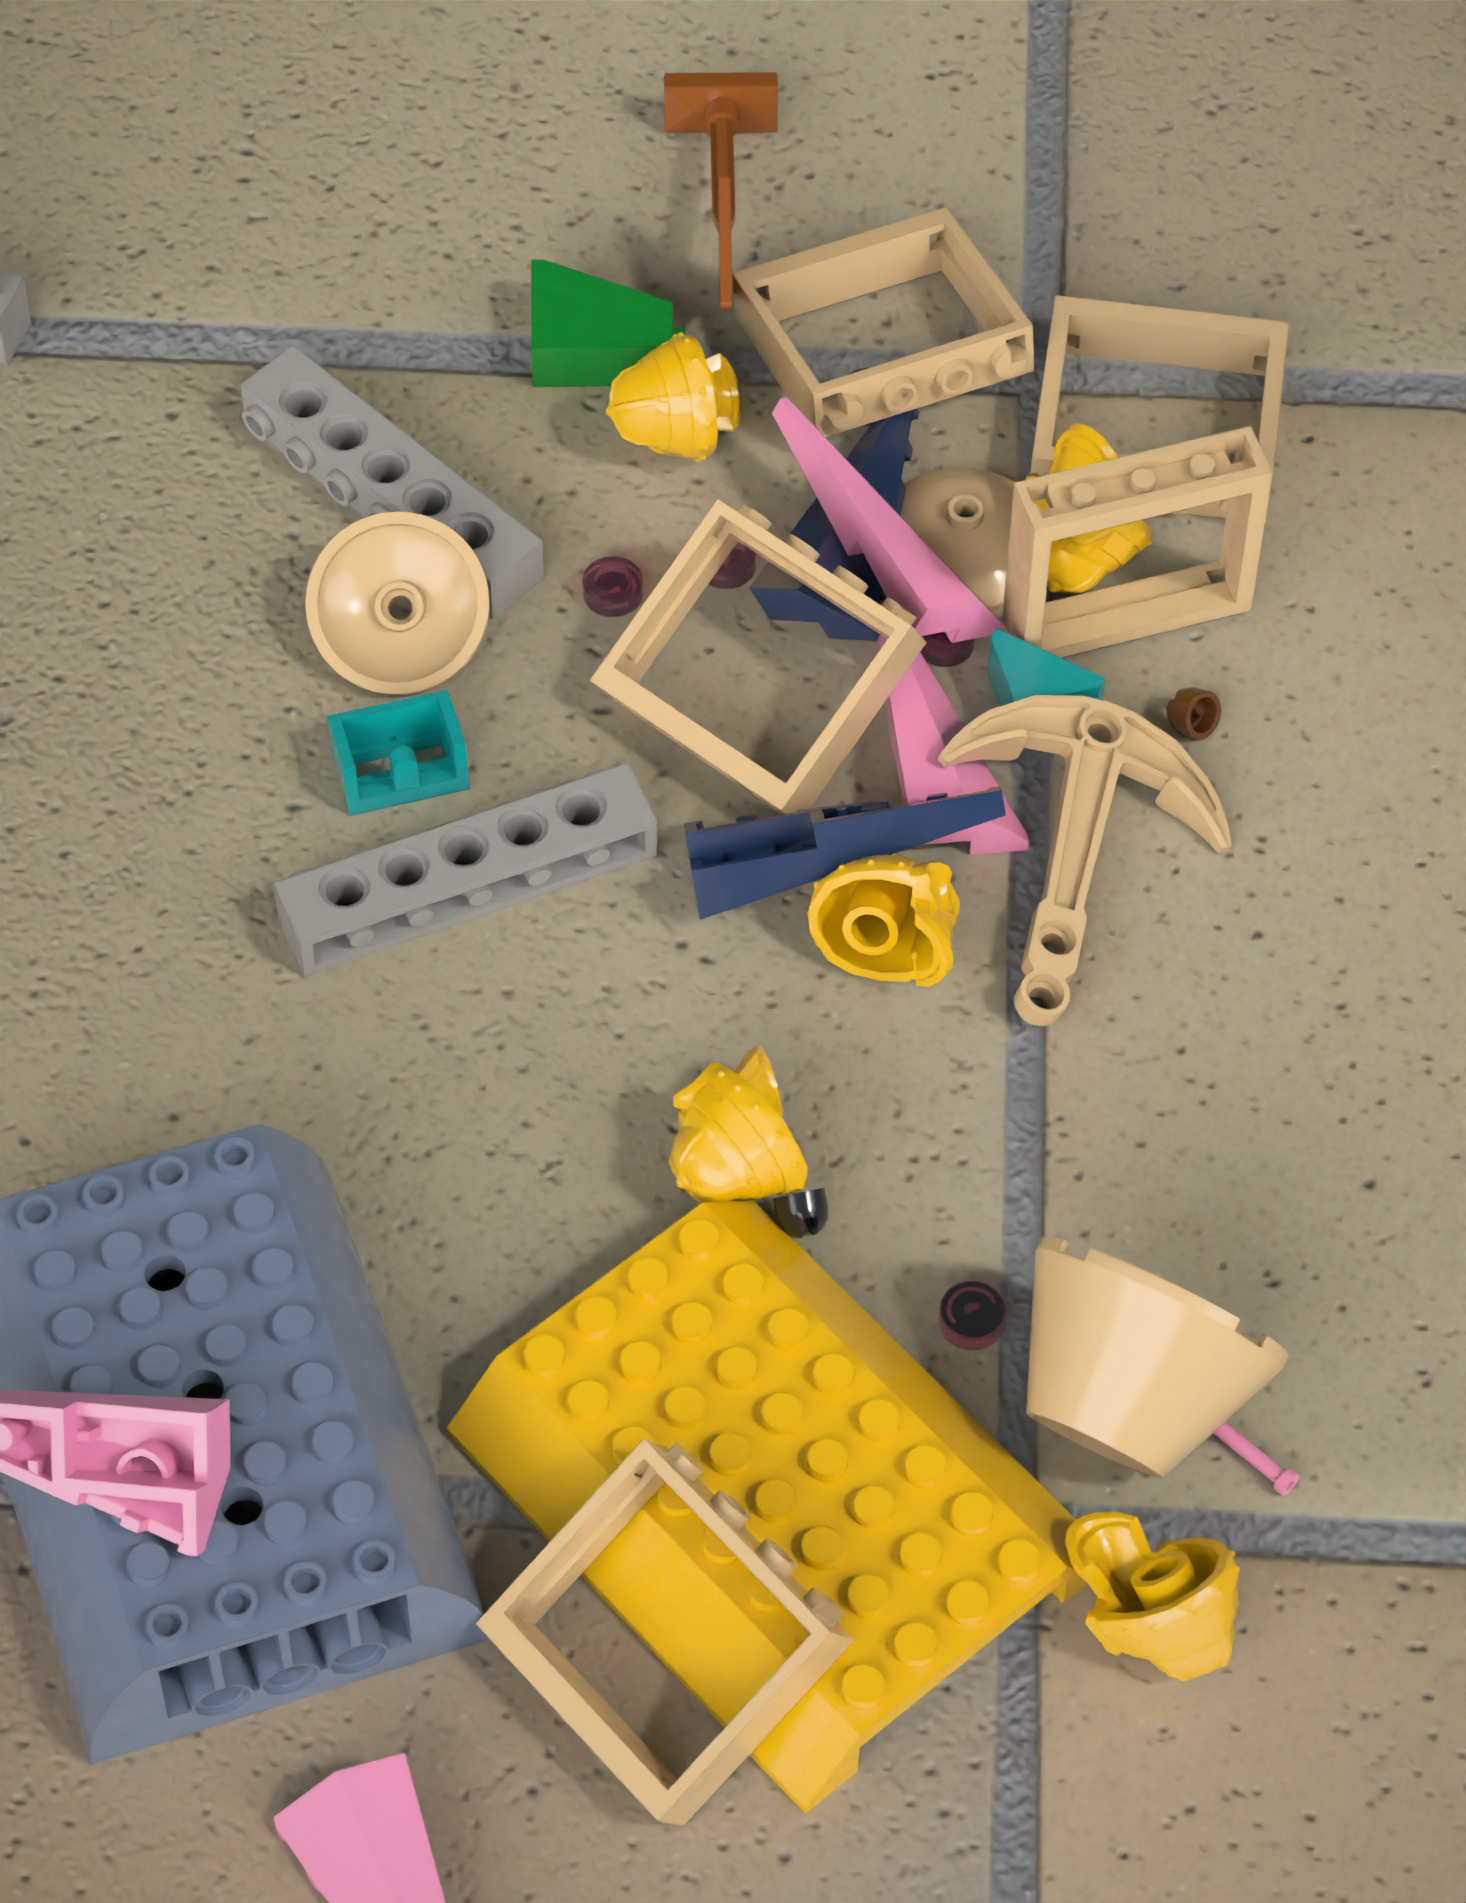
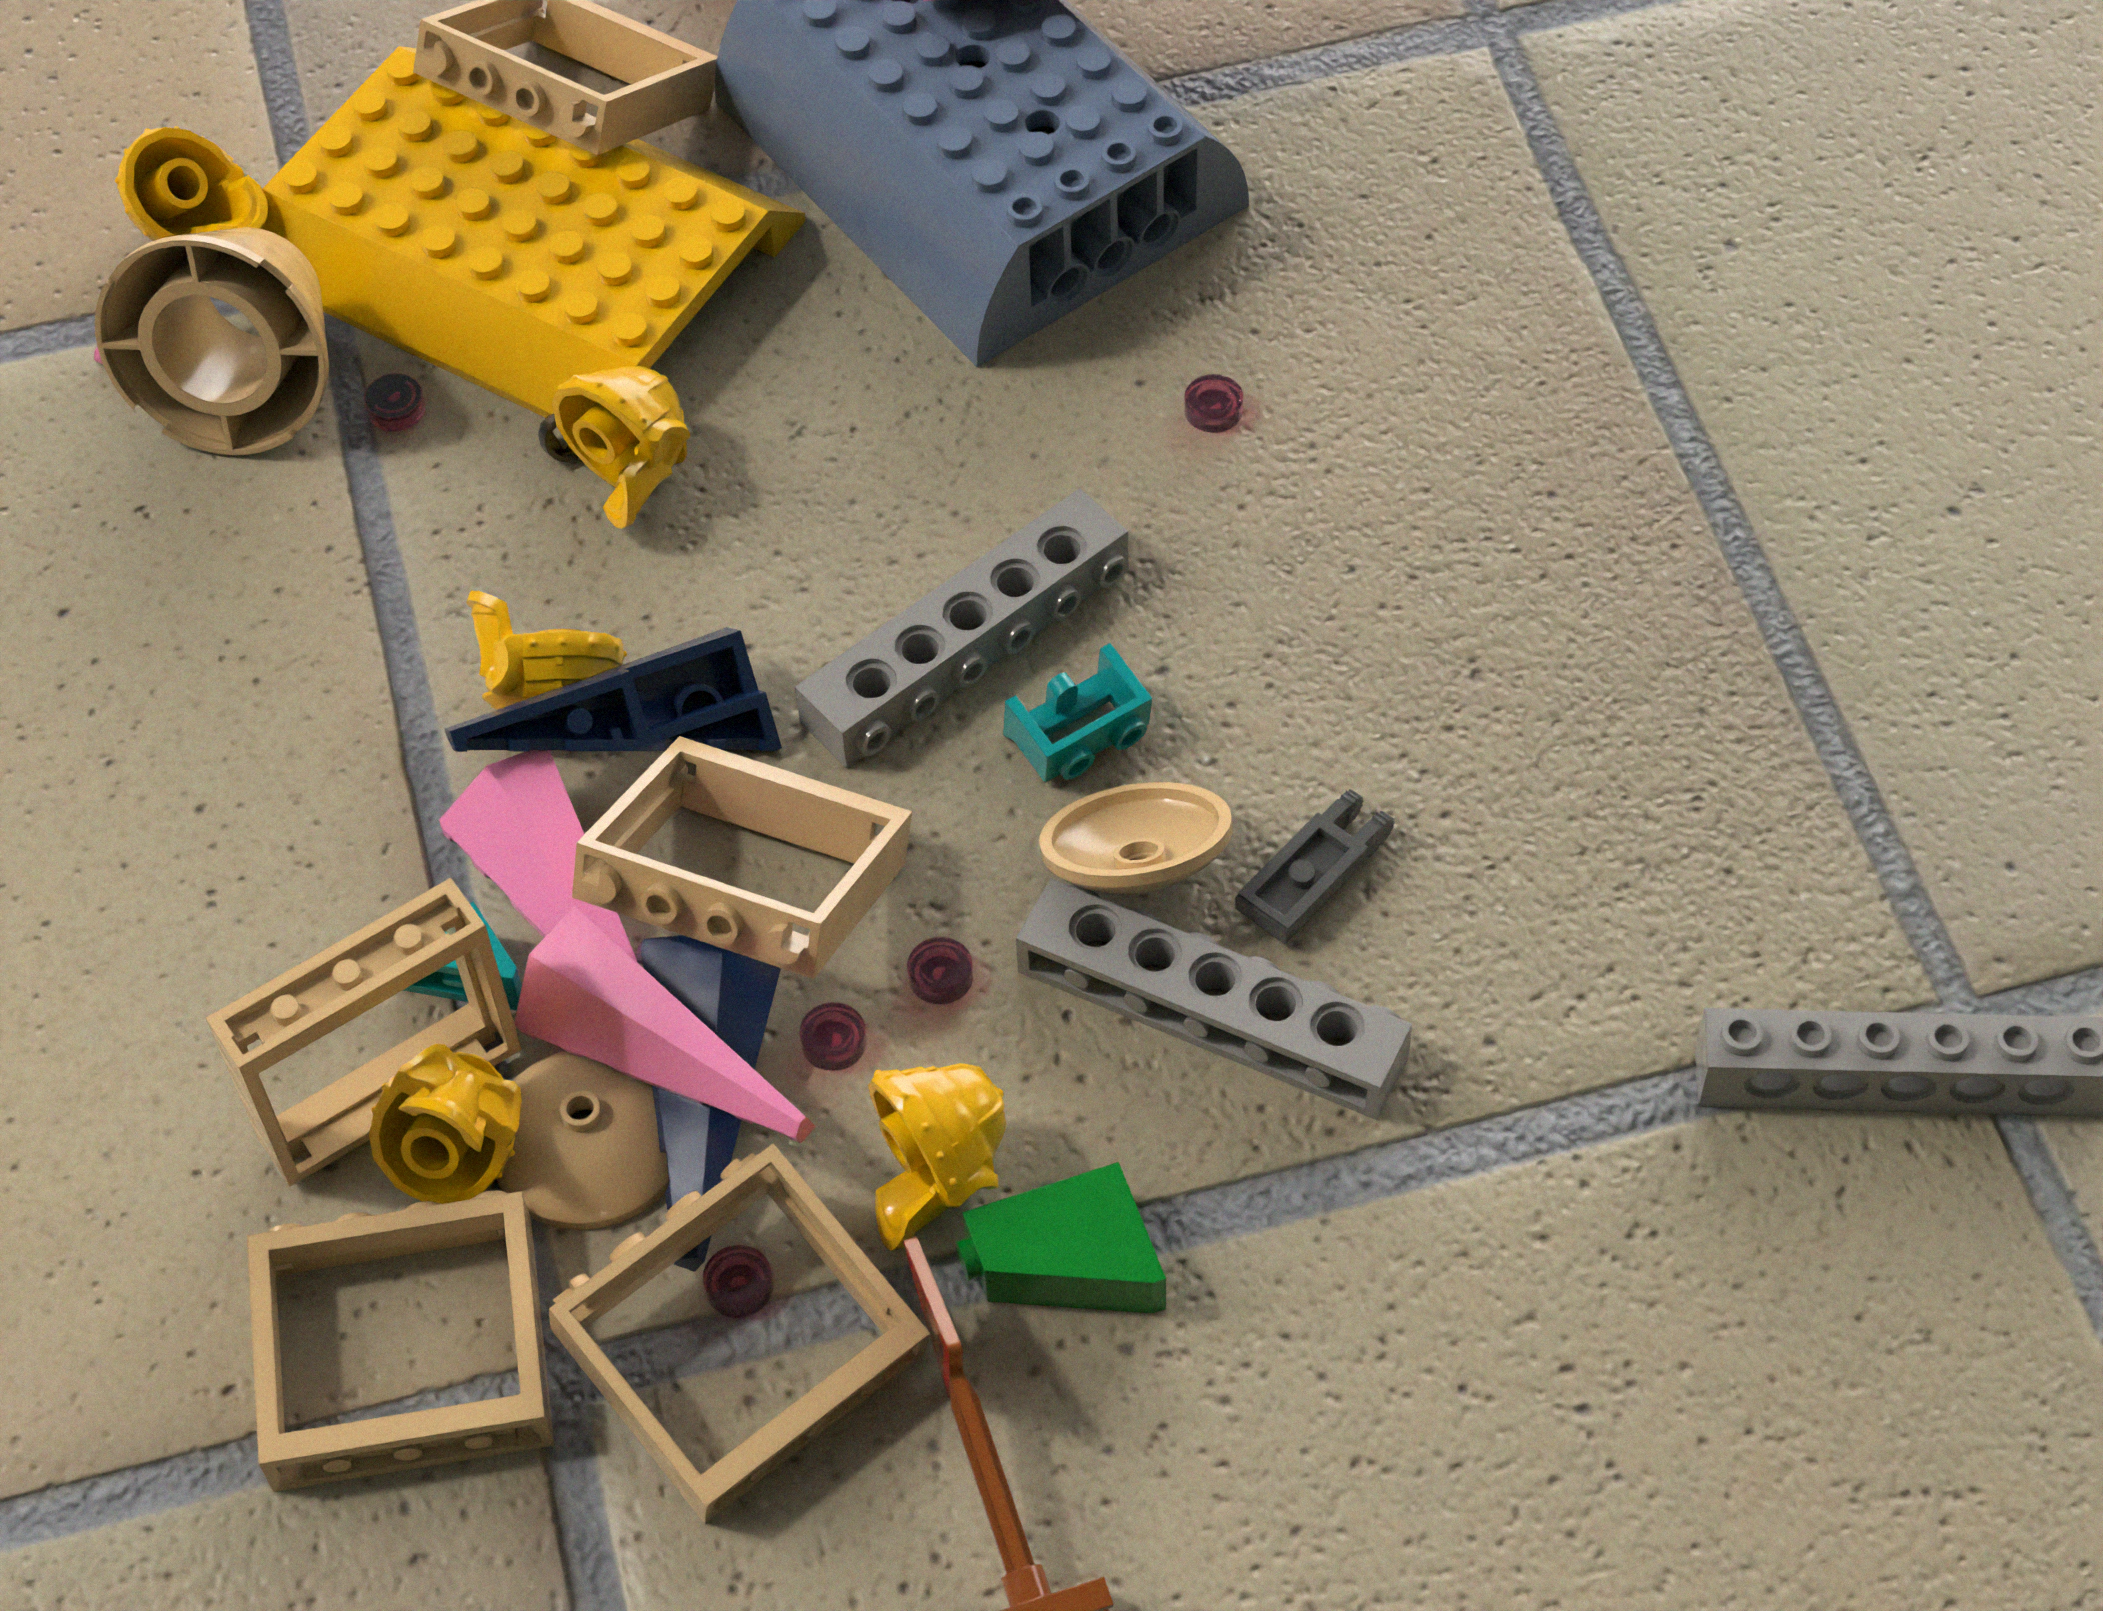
camera: 165 degrees right, 0 degrees up
tan piece [937,695,1232,1026] -> none
none -> clear pink tile [1184,374,1243,433]
none -> dark grey hinge [1235,789,1395,944]

